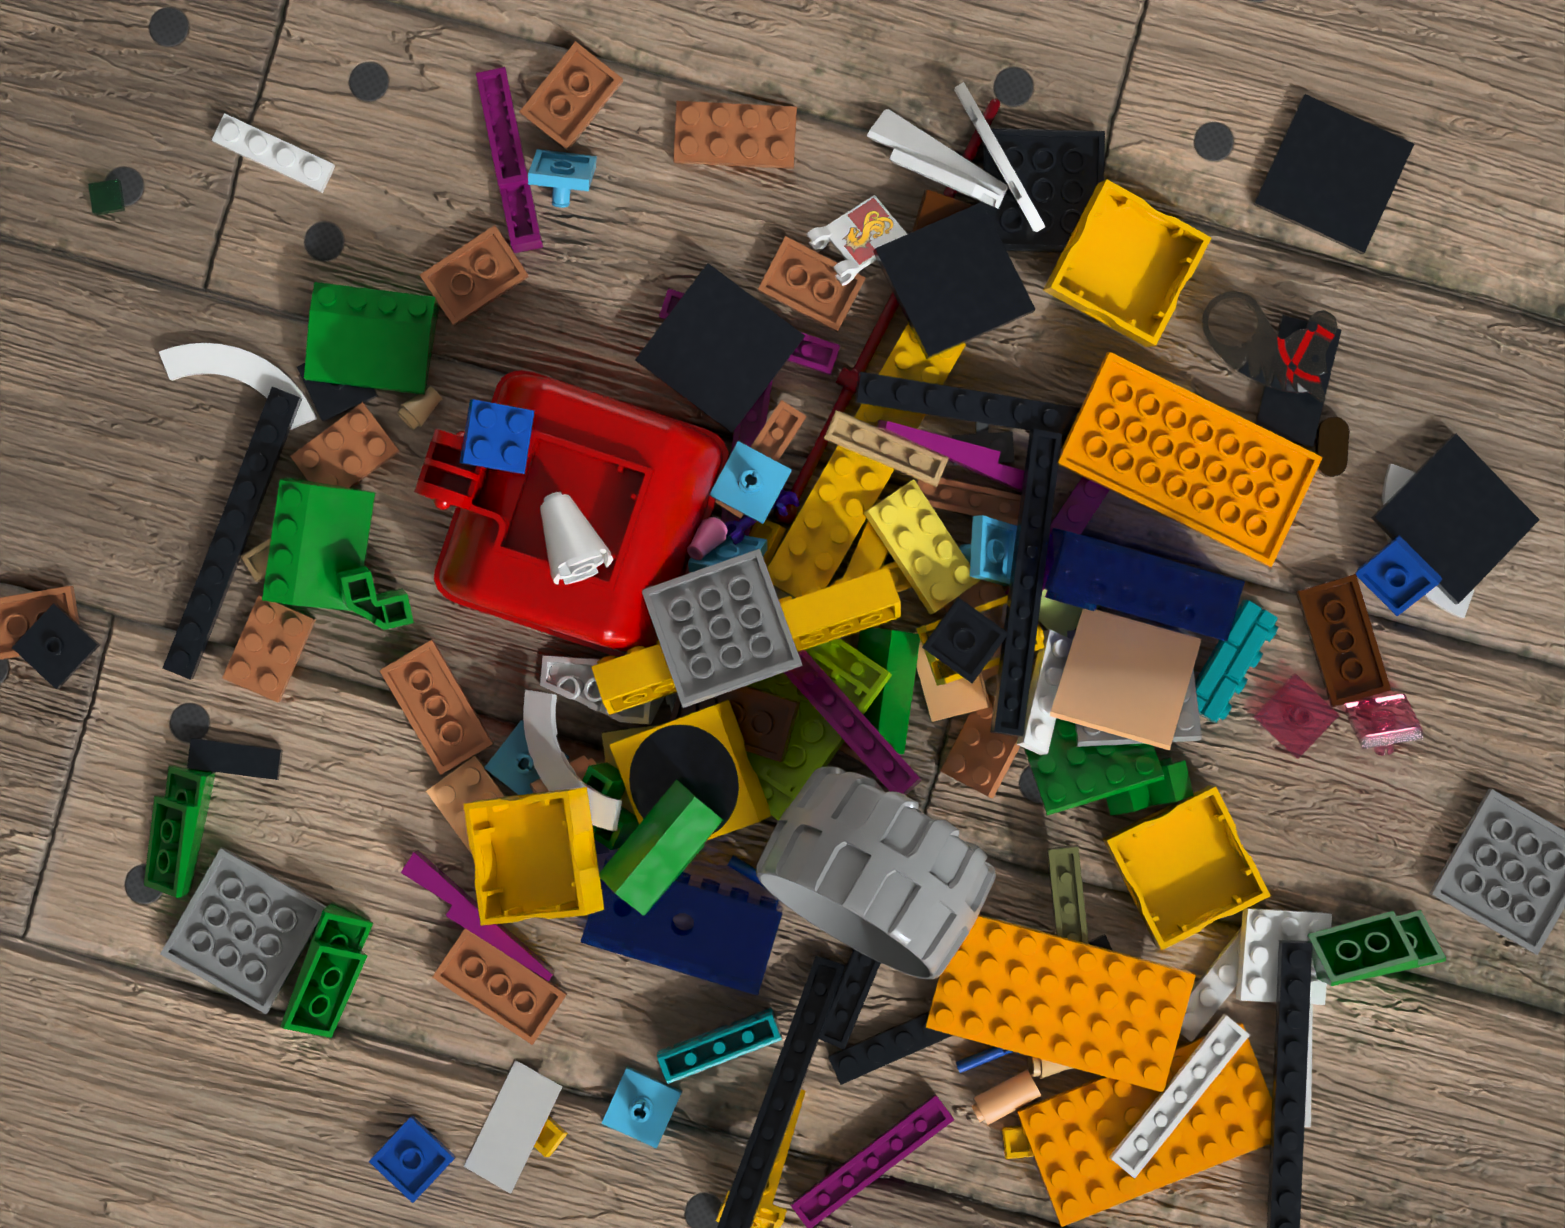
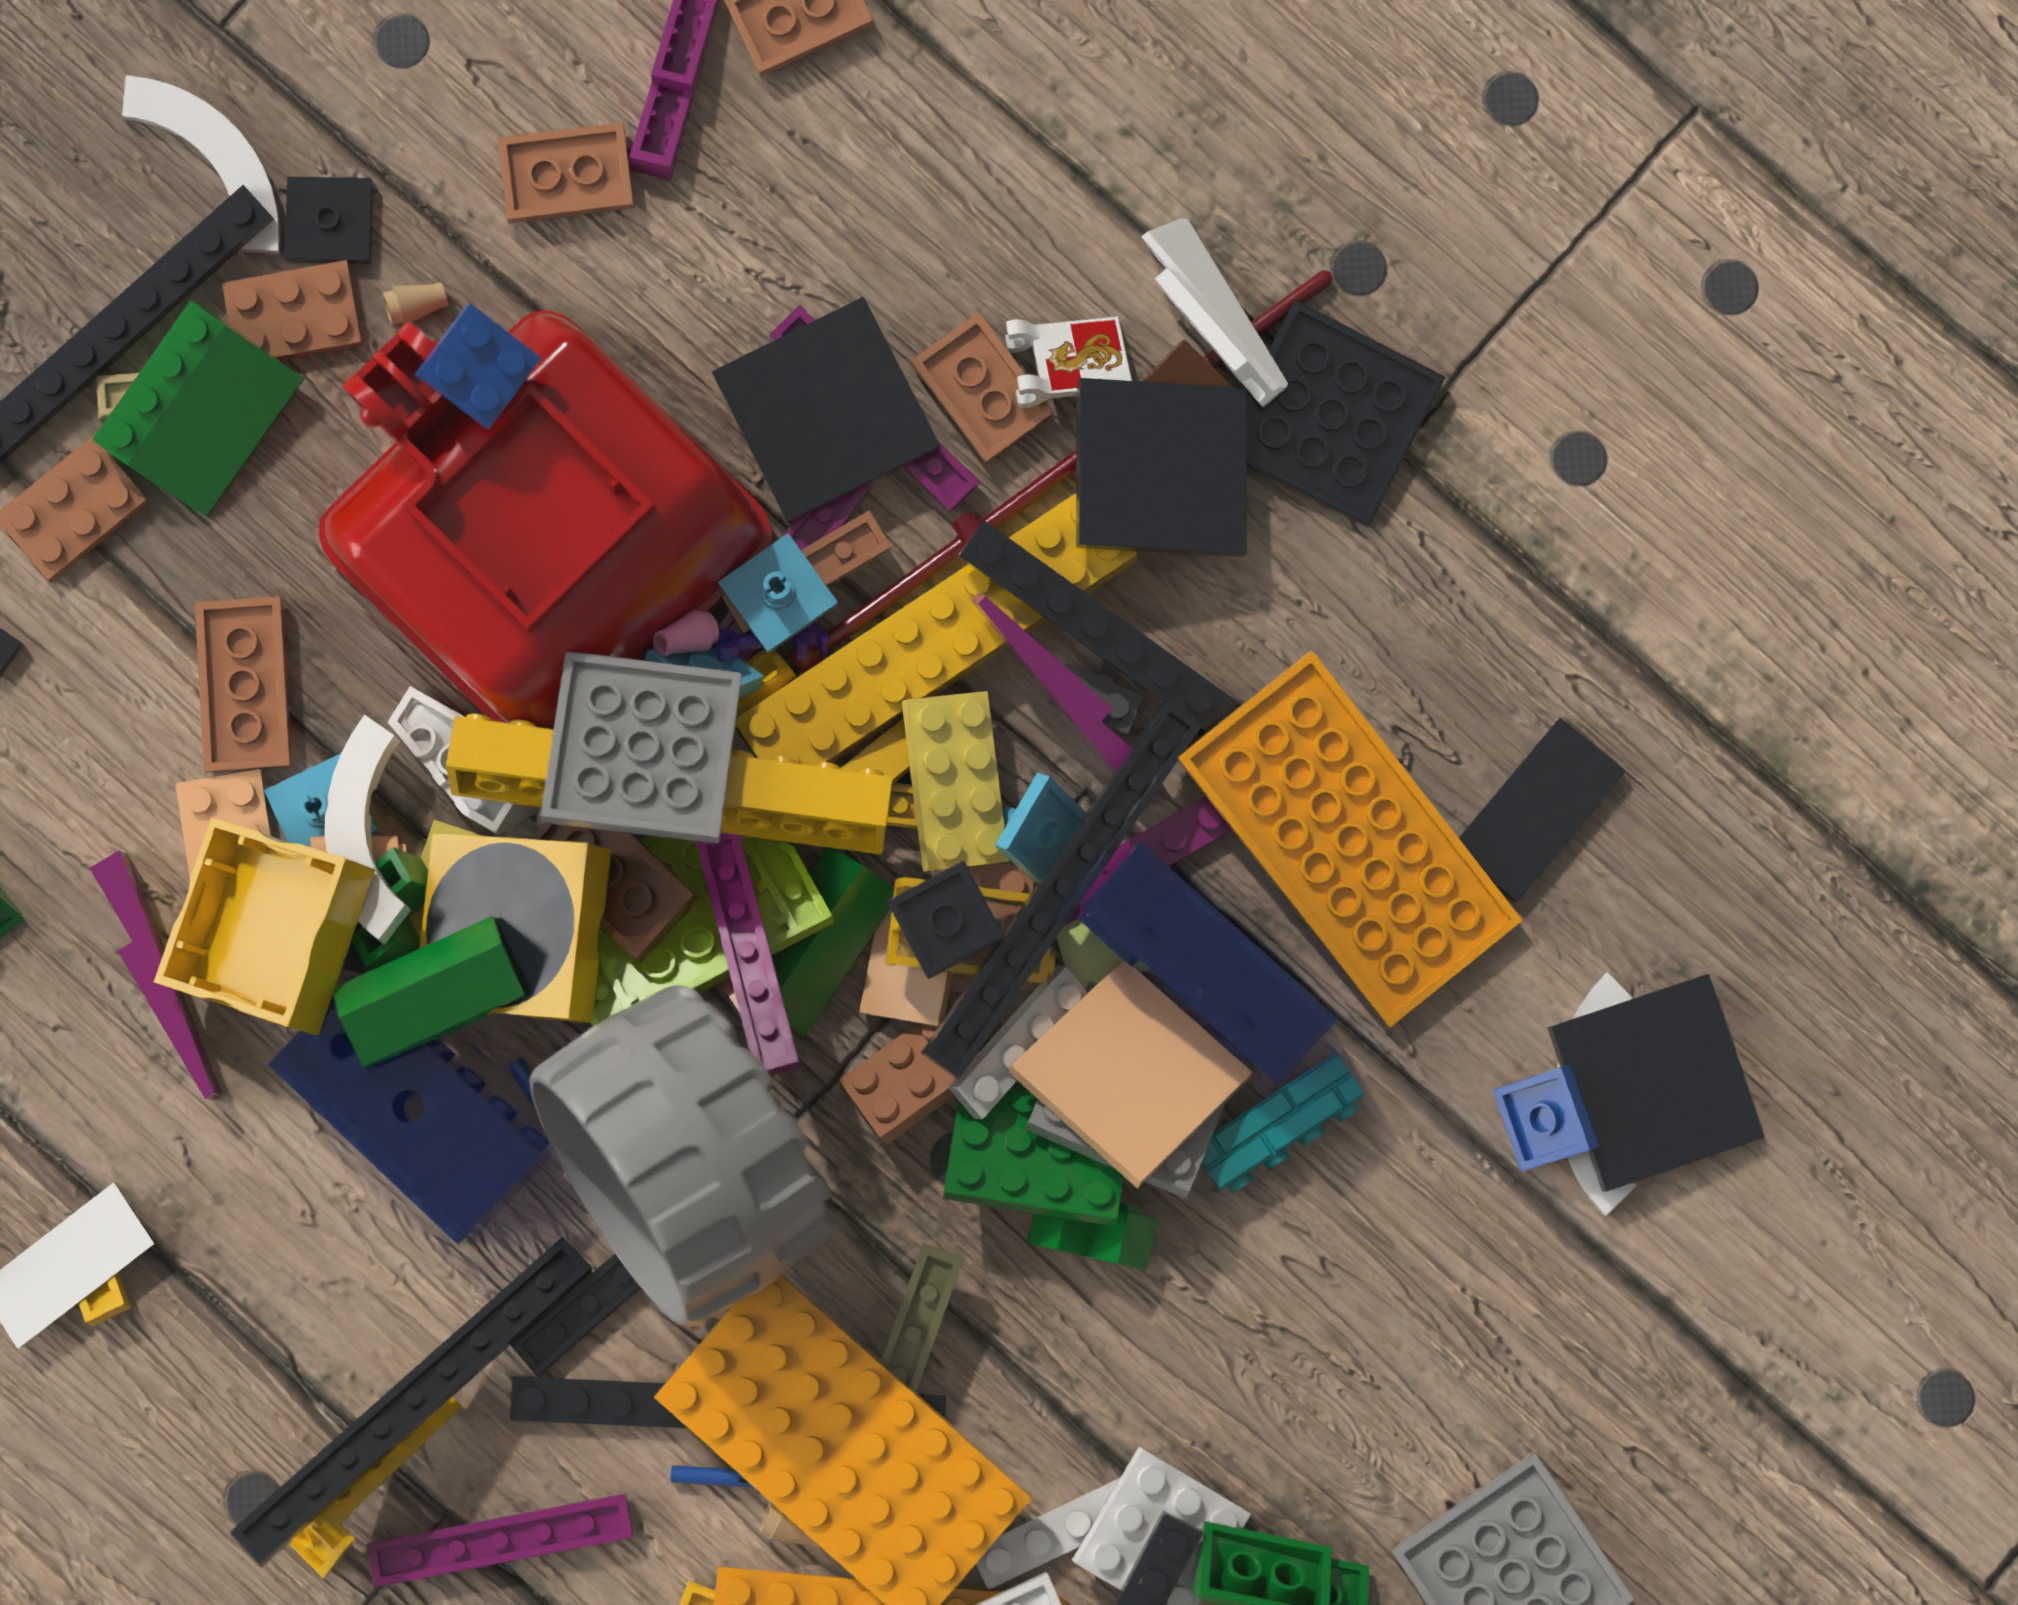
camera: 25 degrees right, 5 degrees down
green slope [304,282,439,395] -> none
green brick [336,566,414,630] -> none
nougat plate [432,928,568,1045] -> none
medium azure tile [528,149,597,208] -> none
white cone [540,492,613,585] -> none
medium azure tile [601,1066,682,1149] -> none
teal brick [656,1007,782,1084] -> none
nougat plate [673,101,797,169] -> none
tan tile [824,410,949,487] -> none
nougat plate [917,478,1021,526] -> none
white tile [954,82,1045,232] -> none
light nougat brick [971,1069,1041,1125] -> none
yellow tile [1043,179,1212,348] -> none
yellow tile [1102,785,1271,951] -> none
clear smoke animal [1202,291,1338,403] -> none
black tile [1253,94,1414,255] -> none
clear pink tile [1253,674,1340,759] -> none
reddish brown plate [1296,574,1391,707] -> none
dark brown tile [1316,417,1350,478] -> none
clear pink tile [1345,694,1423,756] -> none

